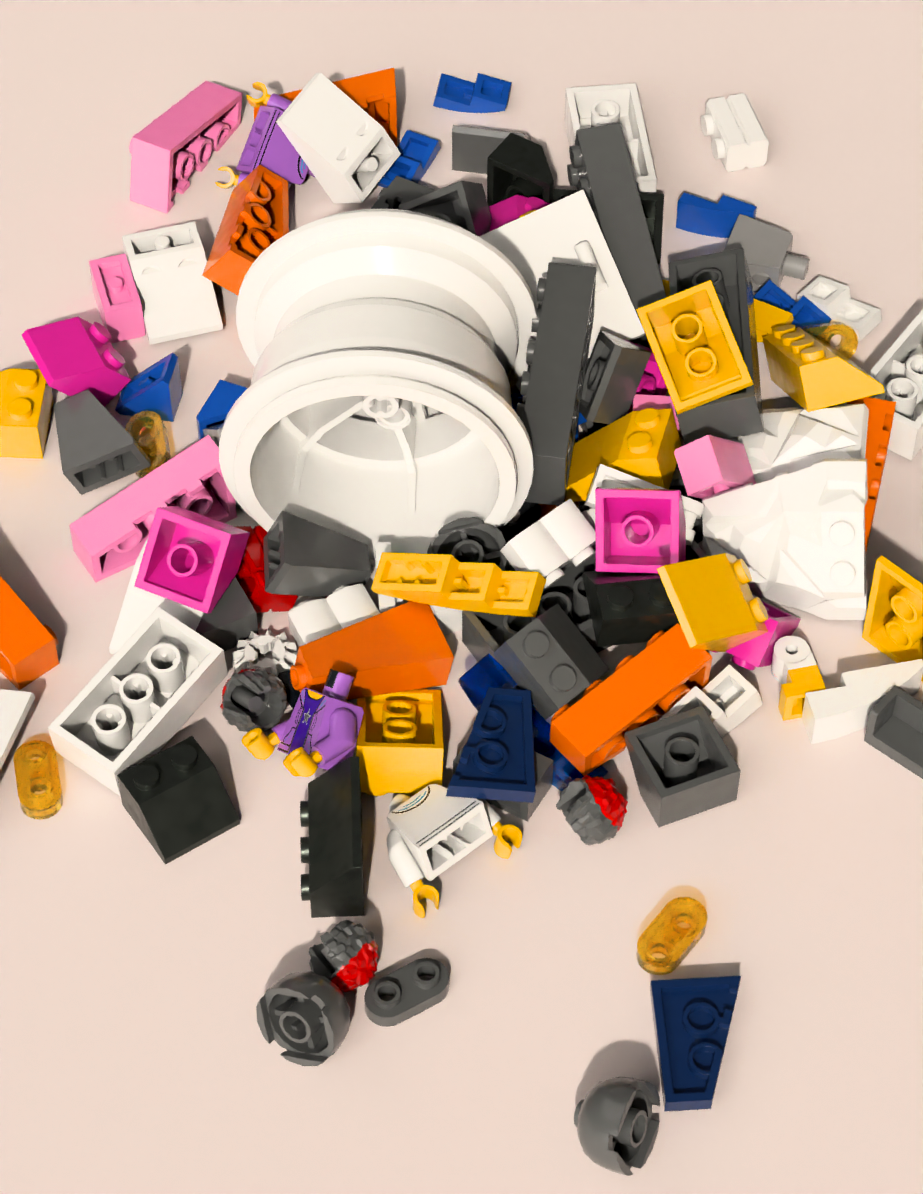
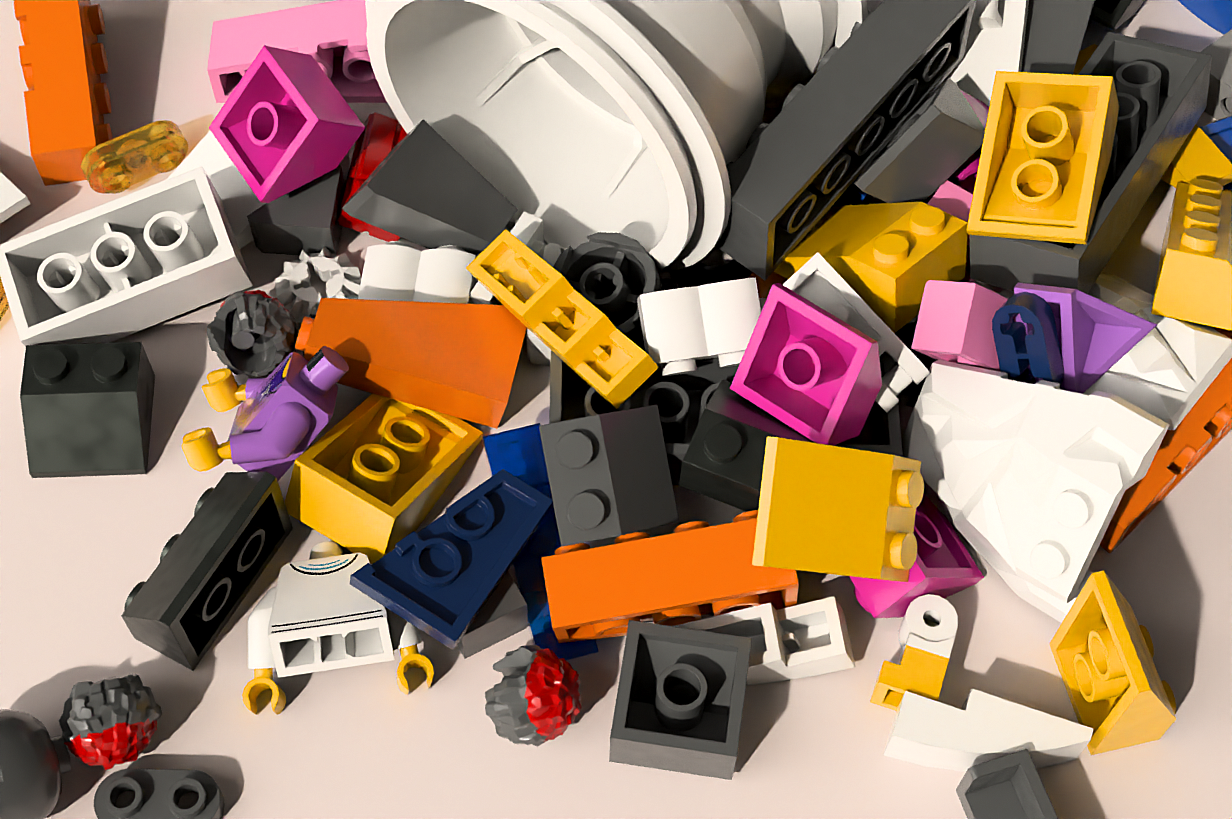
camera: 30 degrees right, 10 degrees up
none -> clear yellow plate [81,120,188,194]
none -> dark blue beam [992,292,1064,386]
none -> medium lavender slope [1014,282,1157,394]

